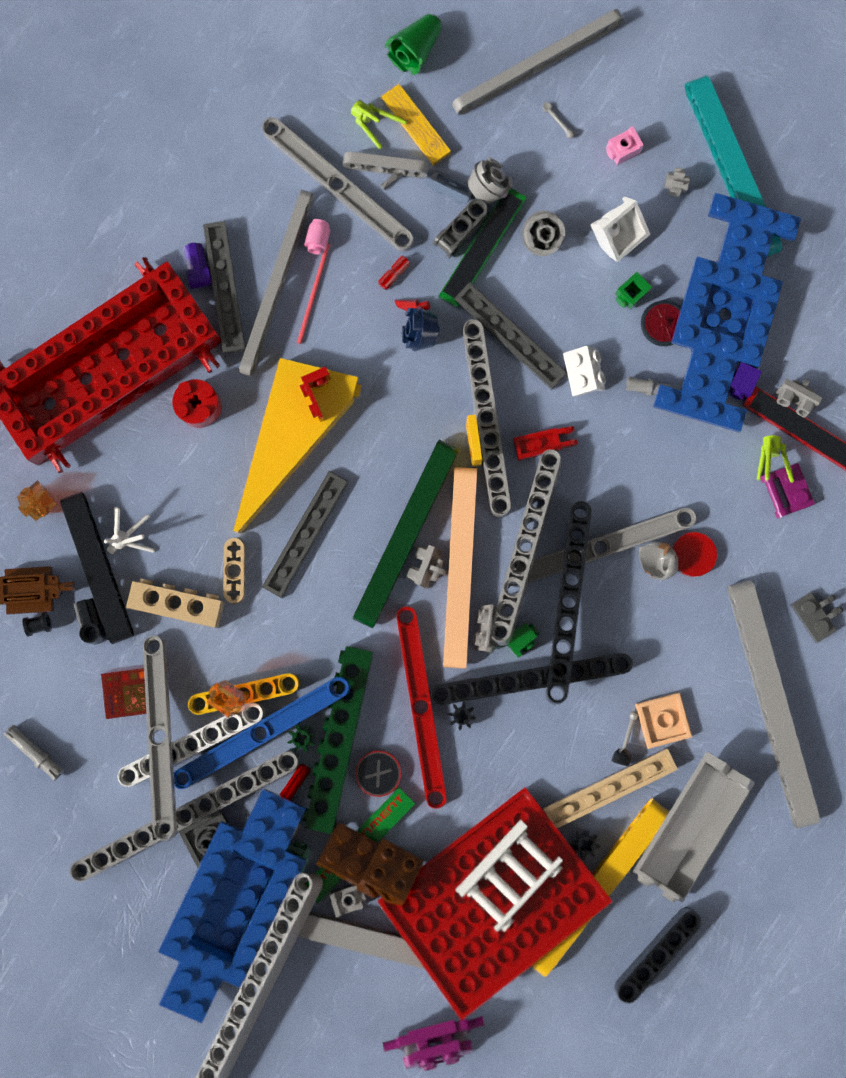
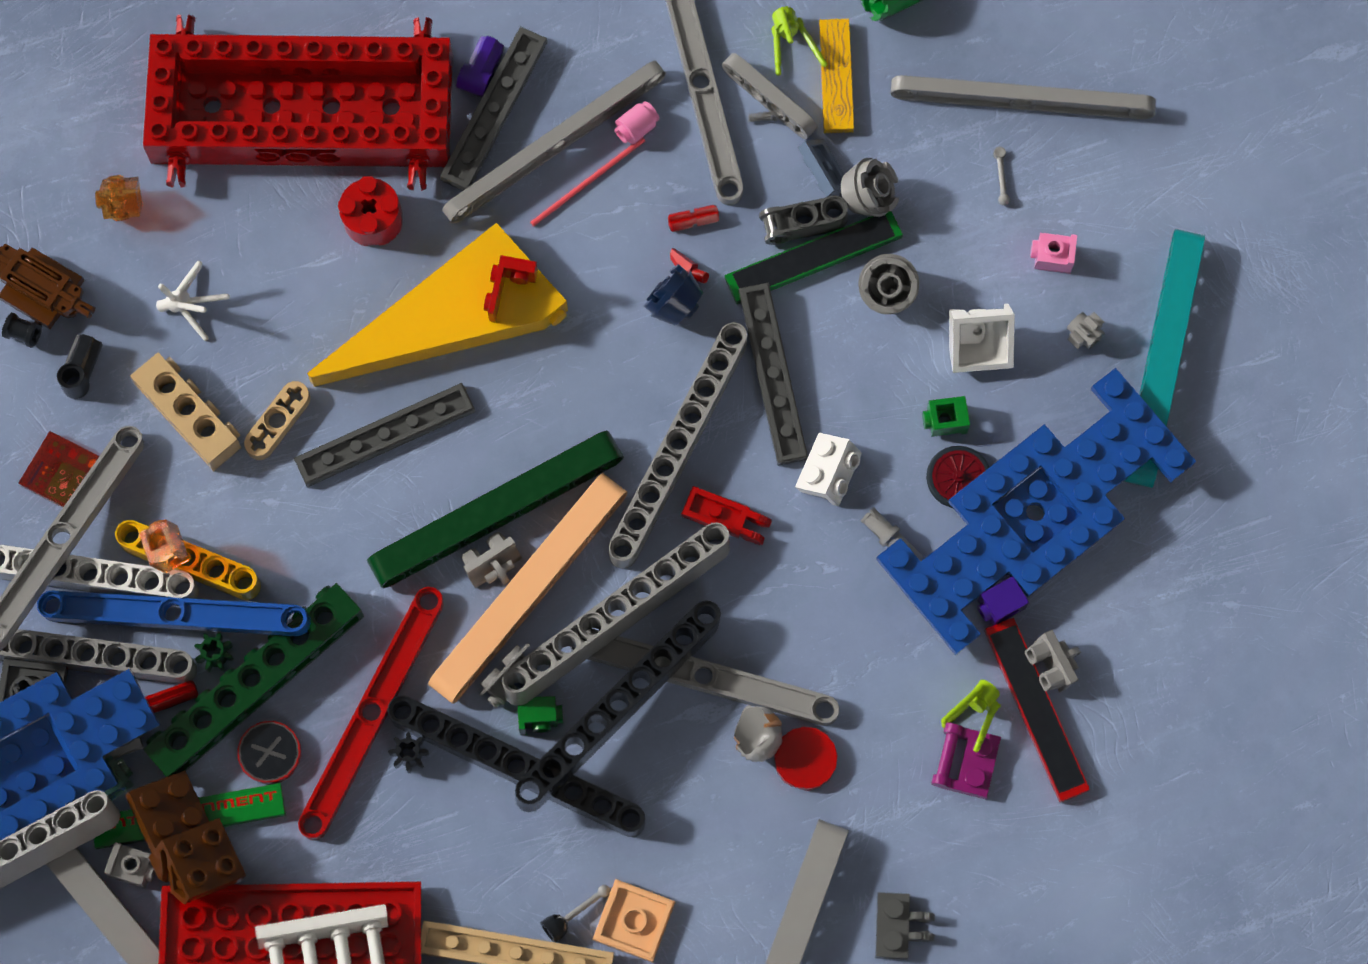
camera: 30 degrees right, 10 degrees down
black beam [60,492,134,645] -> none
yellow tile [466,414,482,467] -> none

